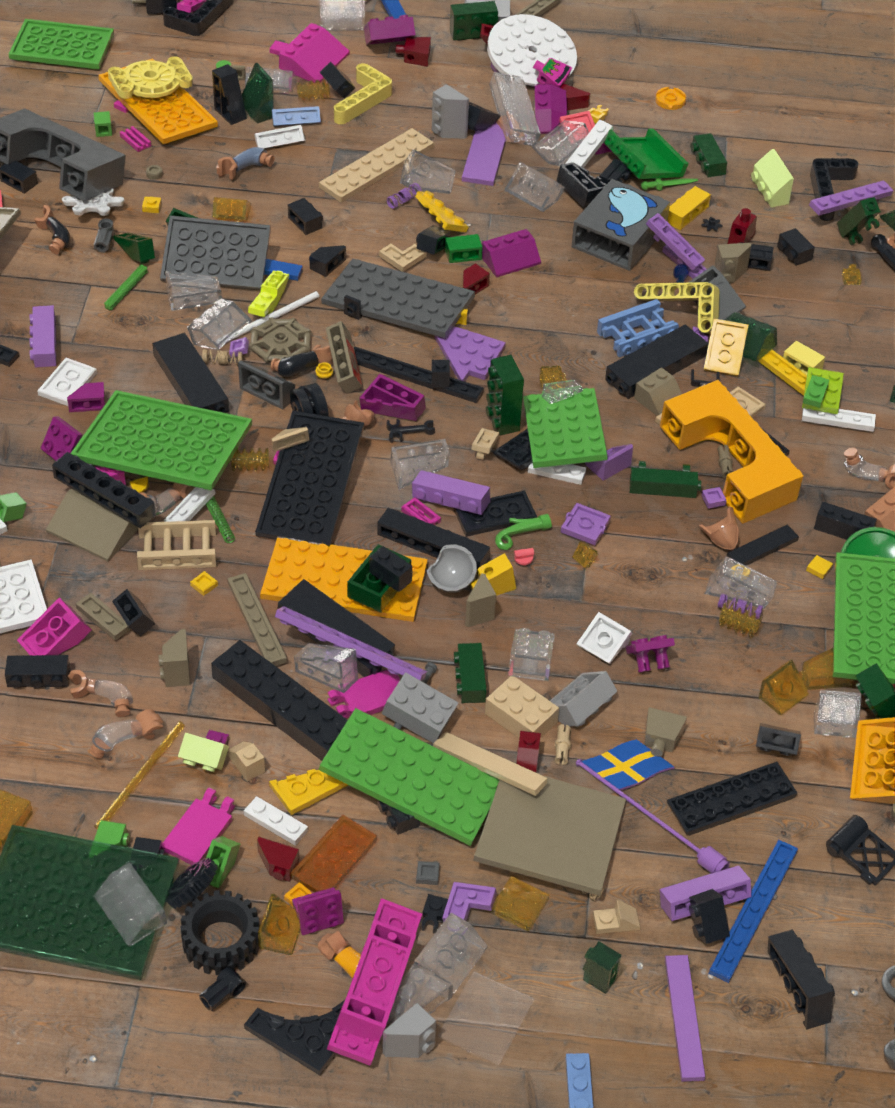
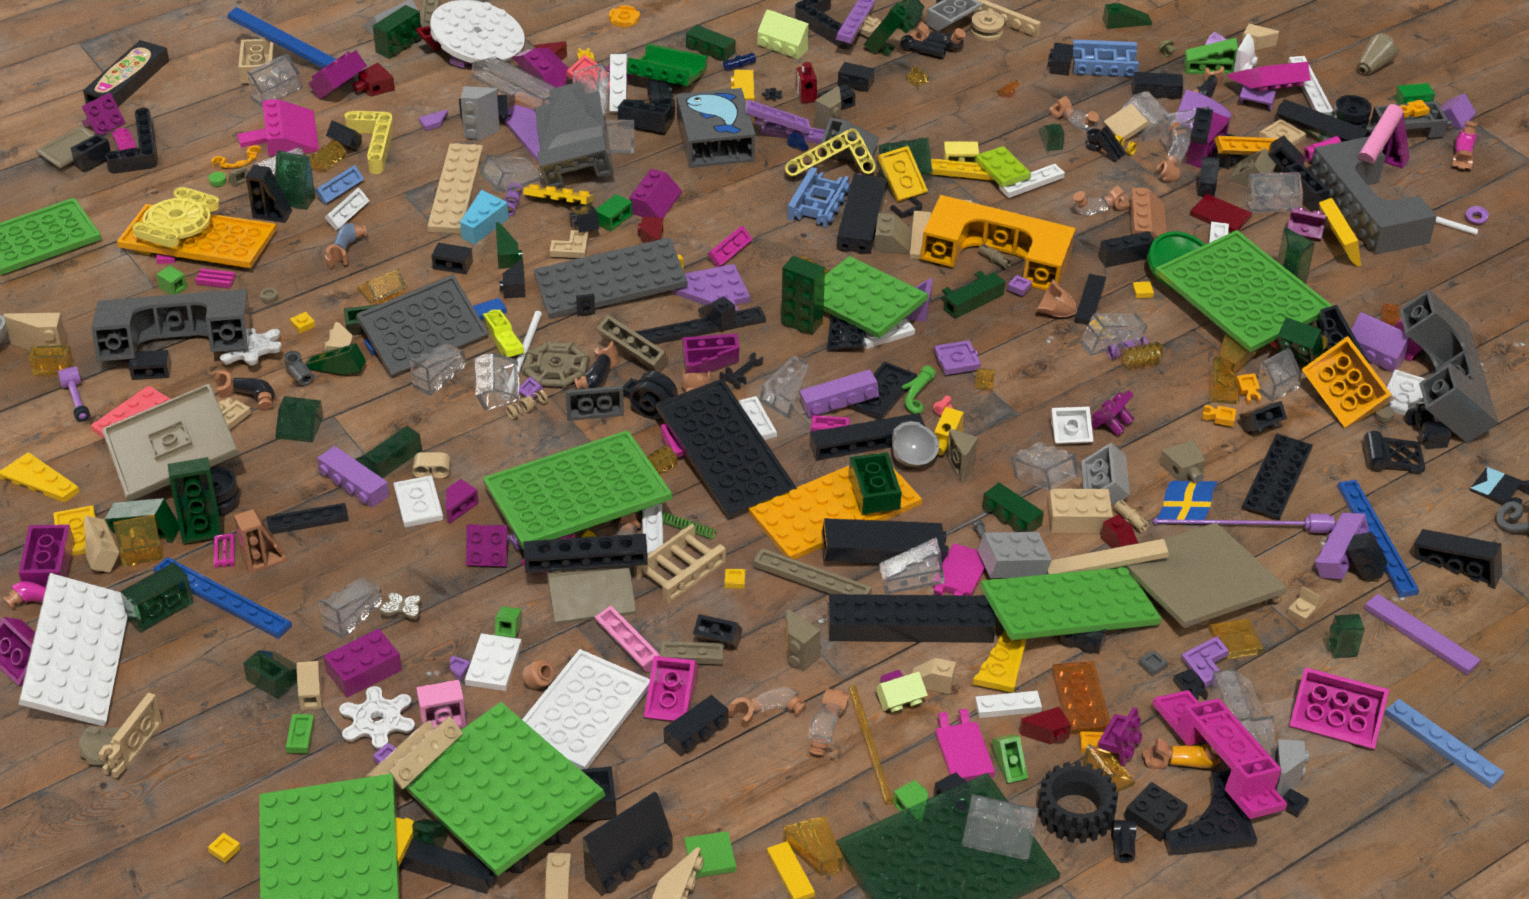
camera: 40 degrees left, 5 degrees down
bright green axle [104,265,148,310] -> none
black brick [152,332,229,413] -> none
black gear [165,857,218,909] -> none
tan slope [272,427,309,452] -> none
medium lavender plate [275,606,427,681] -> none
yellow plate [315,362,333,379] -> none
black brick [369,546,412,592] -> none
tan plate [471,428,499,460] -> none
dark pink torso [533,58,572,87] -> none
clear slope [542,380,583,404] -> none
bright green sword [641,178,698,190] -> none
bright green plate [803,375,829,408] -> none
none -> light orange piece [211,145,261,169]
none -> tan plate [218,397,251,430]
none -> clear green slope [275,396,323,443]
none -> tan slope [325,322,354,352]
none -> clear green slope [355,426,422,478]
none -> tan beam [412,452,451,478]
none -> medium lavender tile [419,109,448,131]
none -> medium azure wedge [460,190,509,245]
none -> dark green slope [496,222,523,269]
none -> dark grey panel [535,81,614,187]
none -> bright pink brick [595,606,660,672]
none -> dark pink plate [707,225,753,267]
none -> clear blue pin [723,52,756,71]
none -> white tile [739,396,777,440]
none -> black brick [1124,782,1188,842]
none -> light orange plate [1202,405,1237,427]
none -> light orange plate [1236,373,1261,405]
none -> black plate [1283,788,1309,818]
none -> dark pink slope [1289,667,1390,750]

